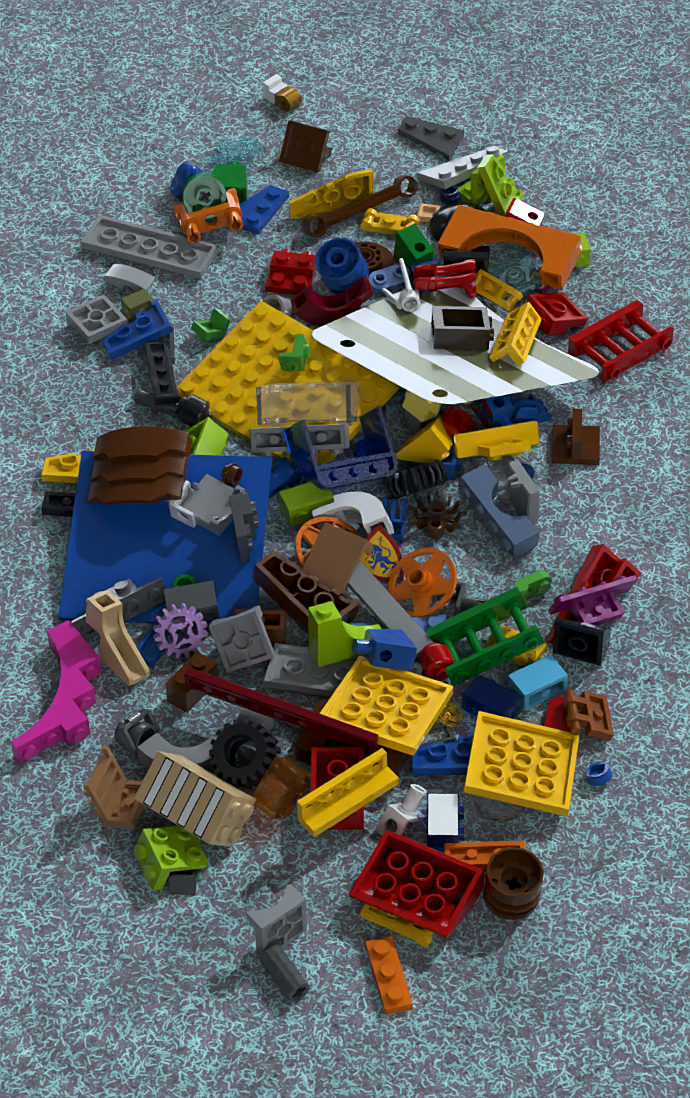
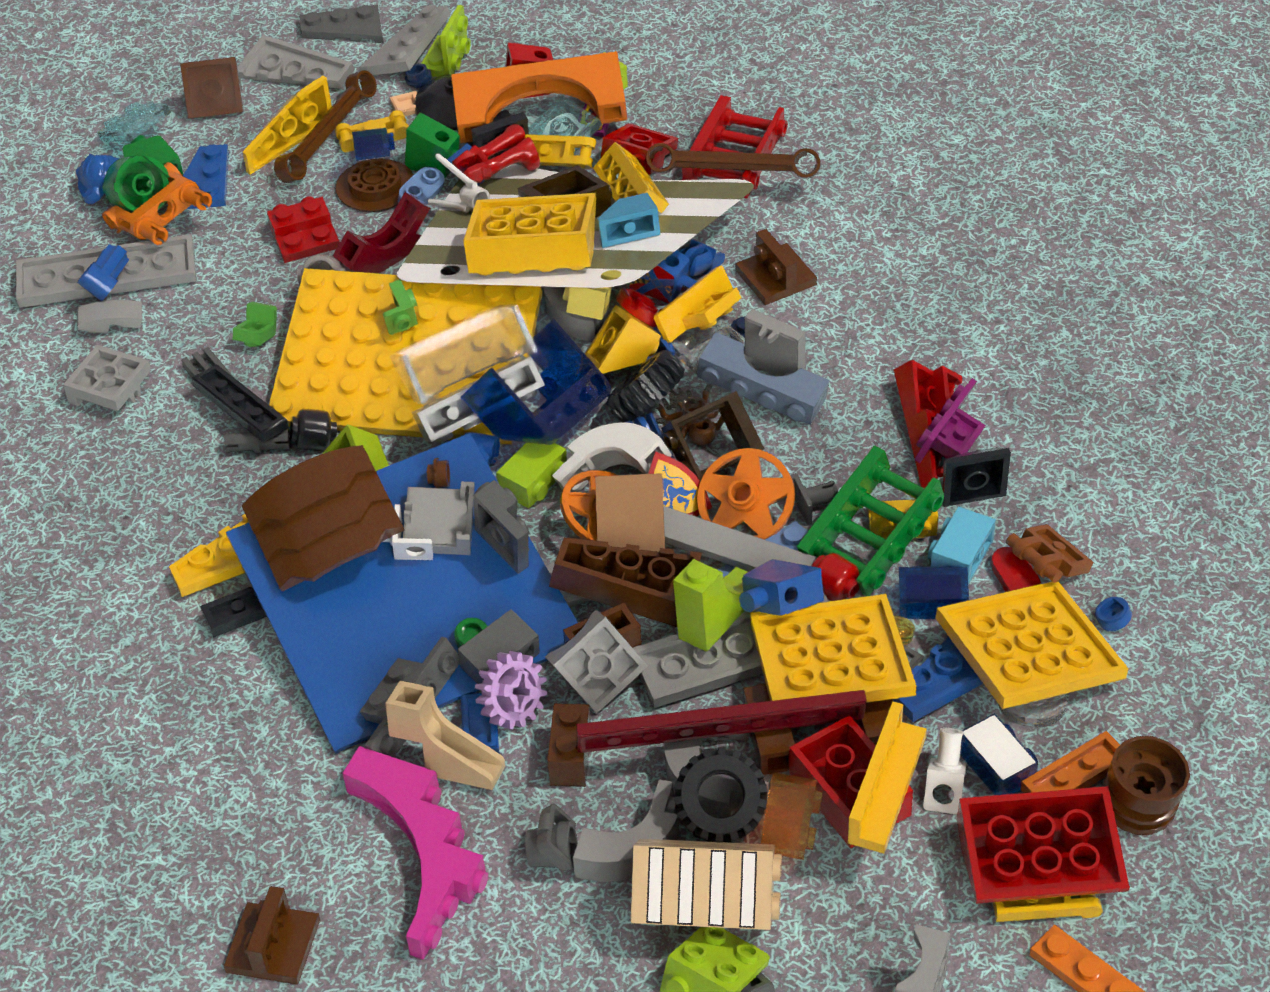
camera: 30 degrees left, 0 degrees up
medium nougat plate [83,745,145,829] -> none
blue wing [102,299,173,360] -> none
olive brick [120,289,155,323] -> none
leg [263,74,302,112] -> none
blue wheel [315,238,369,294] -> none
lime wing [477,154,524,216] -> none
bright green plate [513,570,552,603] -> none
none -> blue piece [77,244,129,301]
none -> light grey wing [237,35,355,89]
none -> clear blue brick [352,127,395,161]
none -> yellow slope [463,193,596,275]
none -> dark azure slope [597,193,661,248]
none -> reddish brown piece [646,143,821,179]
none -> dark brown window [661,391,765,480]

